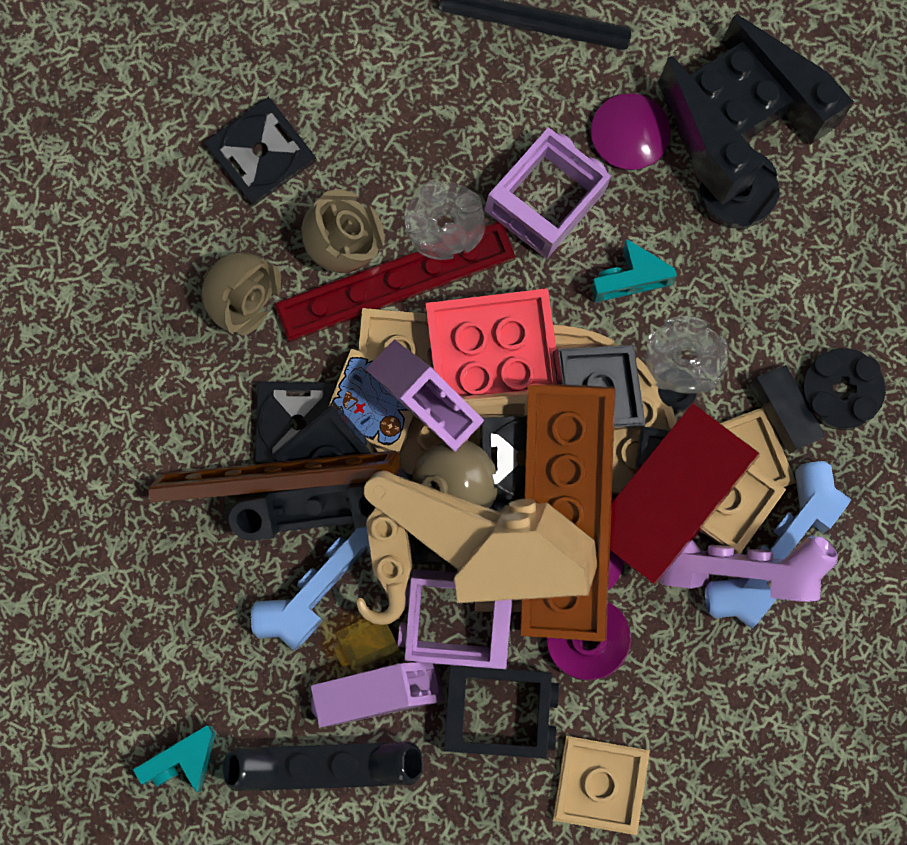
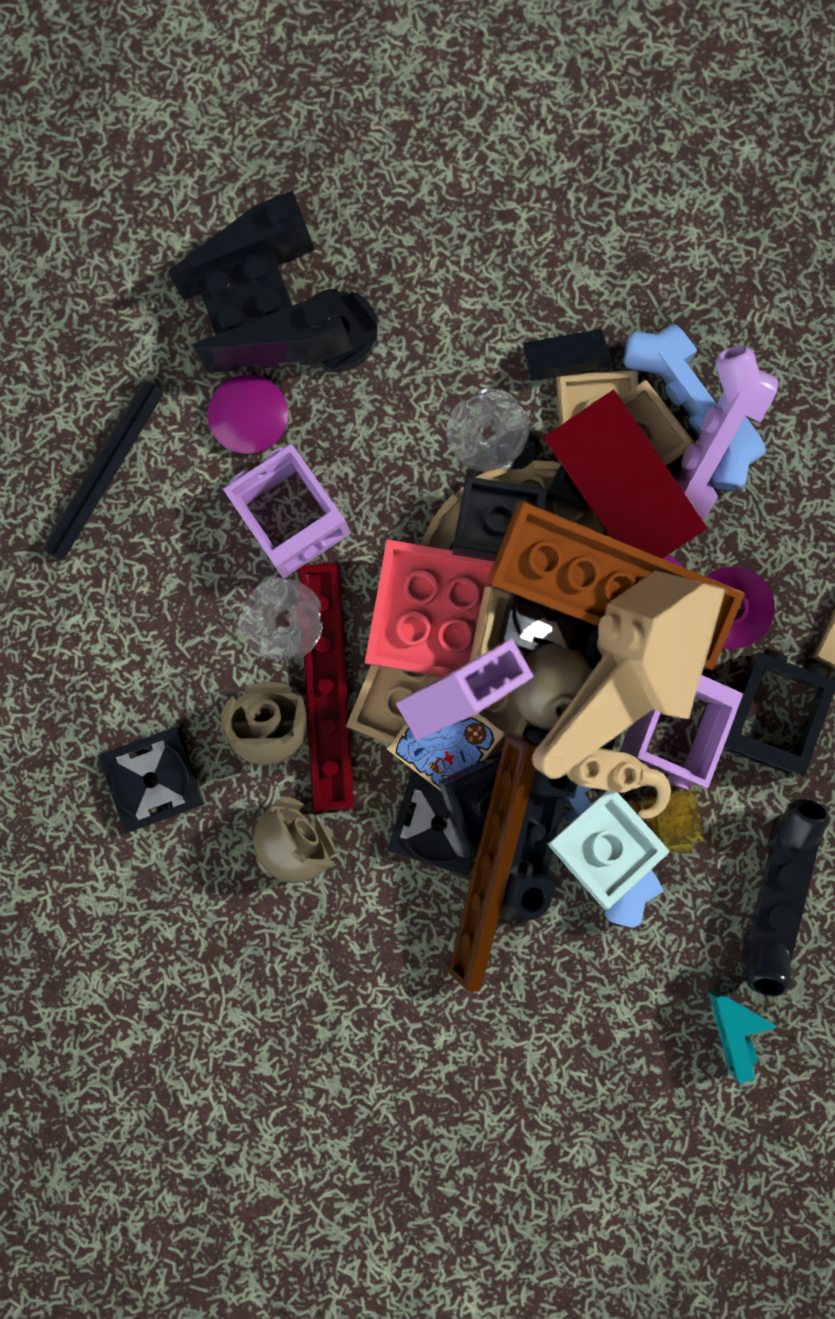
camera: 70 degrees left, 5 degrees up
lavender slope [311,662,445,728] -> none
teal slope [591,240,677,303] -> none
black plate [802,348,886,430] -> none
none -> light aqua tile [547,790,670,910]

